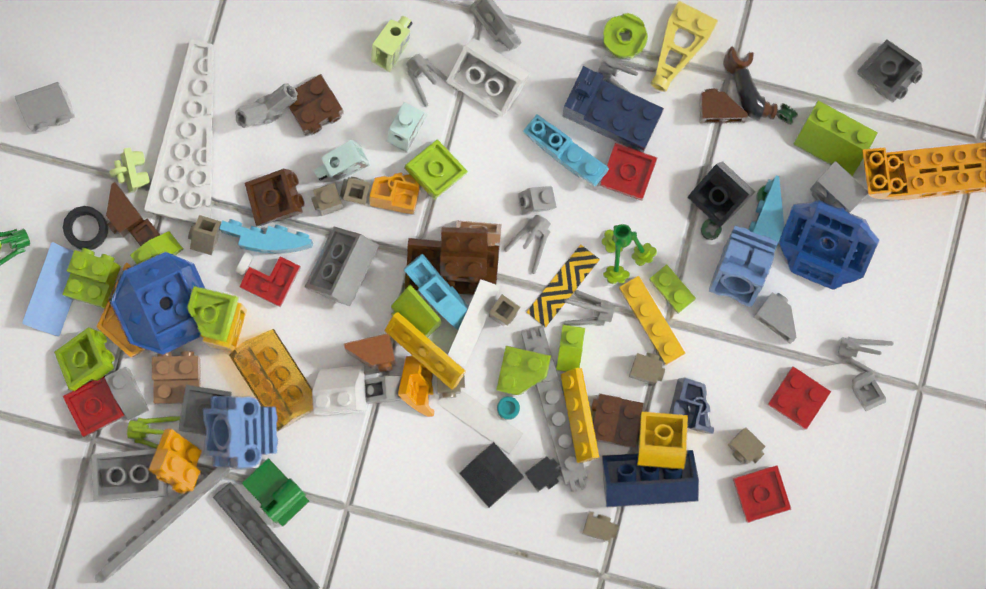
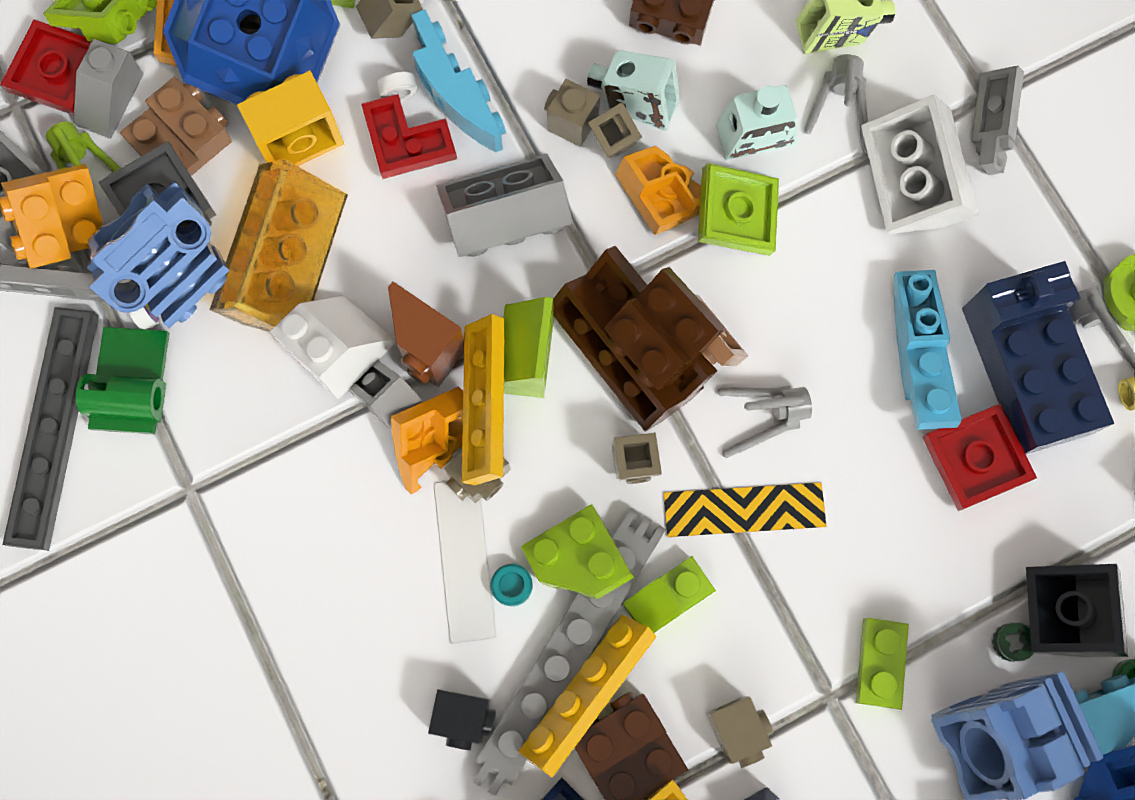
camera: 50 degrees right, 5 degrees down
lime plate [187,286,239,342] -> none
reddish brown plate [245,168,305,226] -> none
medium azure slope [404,254,469,330] -> none
white sticker [448,280,501,367] -> none
black slope [459,442,524,508] -> none
light grey bracket [518,186,557,215] -> none
light grey plant [564,290,614,325] -> none
plant [602,224,657,284] -> none
yellow plate [619,276,686,366] -> none

